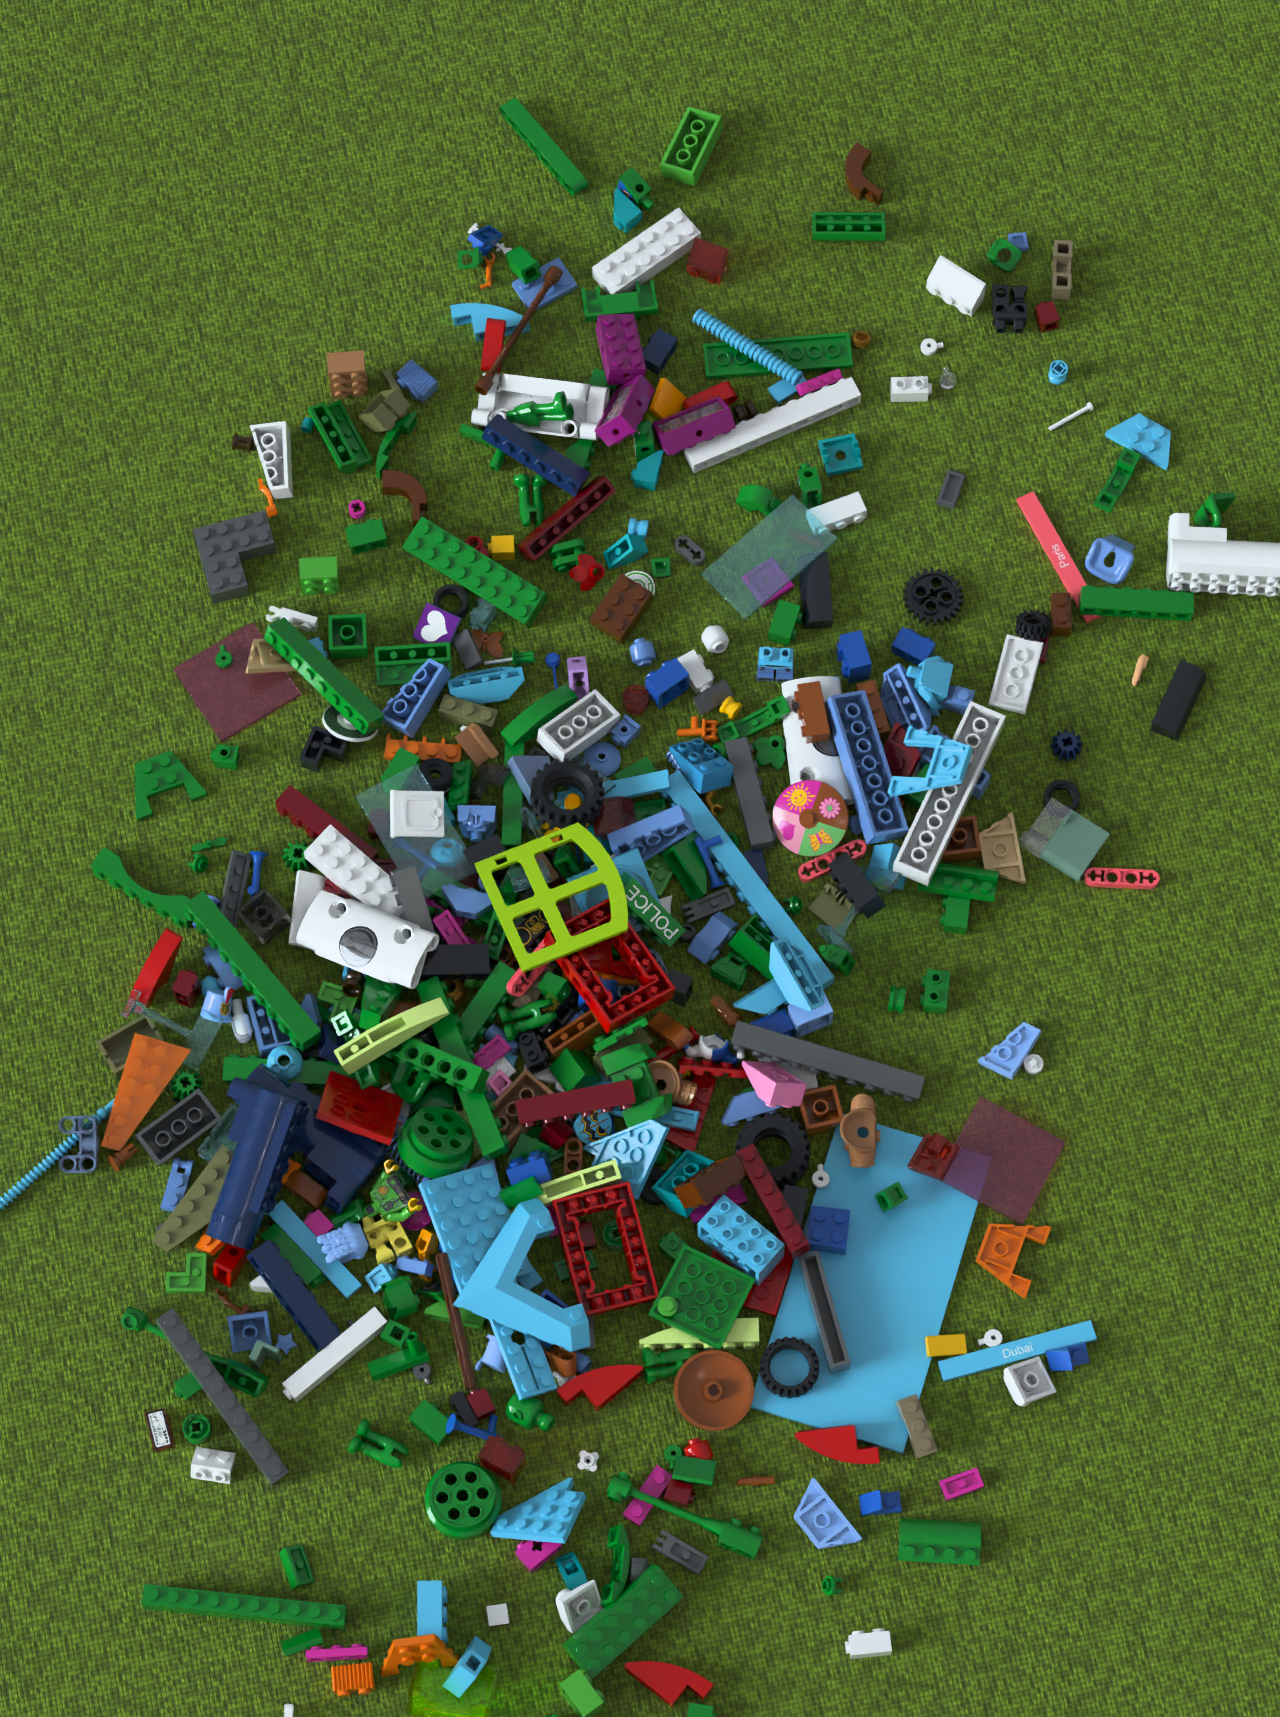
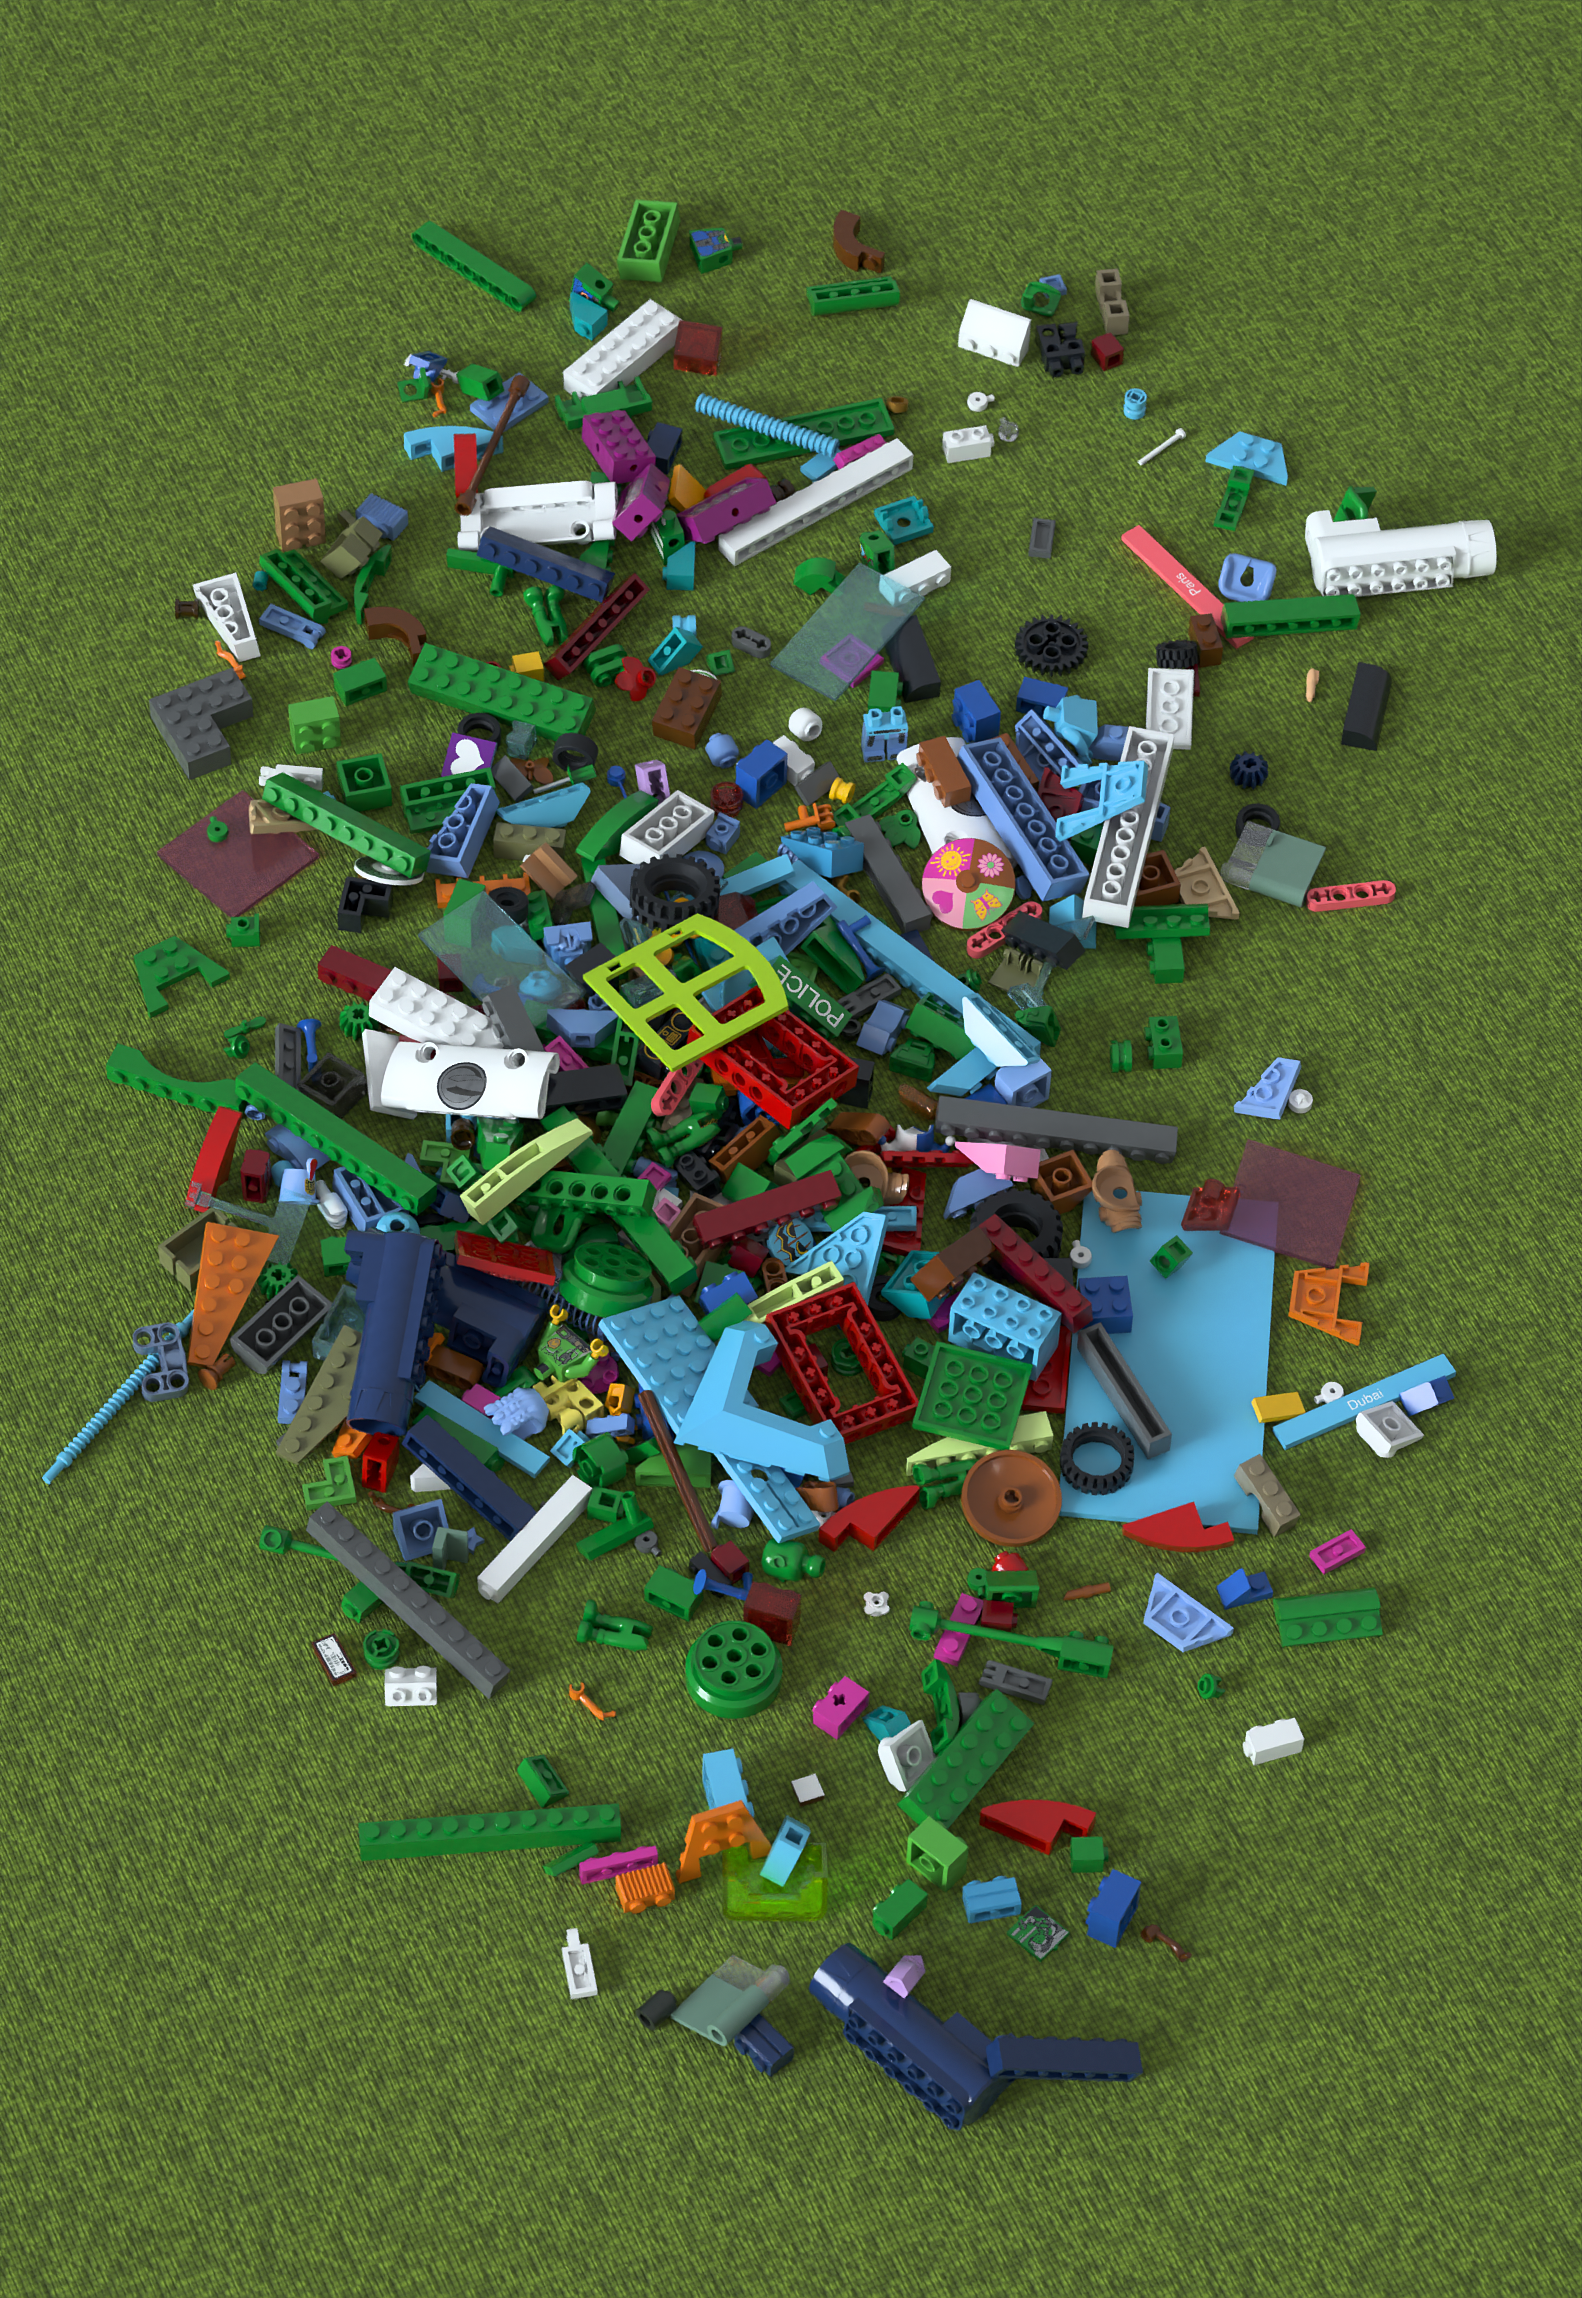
camera: 15 degrees left, 15 degrees down
white container [390,790,444,838] -> none
medium azure wing [490,1477,586,1544] -> none
green piece [506,391,574,426] -> none
bright green plate [658,1296,678,1317] -> none
none -> medium blue plate [259,604,326,649]
none -> black tyre [552,733,598,772]
none -> orange piece [569,1682,616,1721]
none -> torso [689,228,742,274]

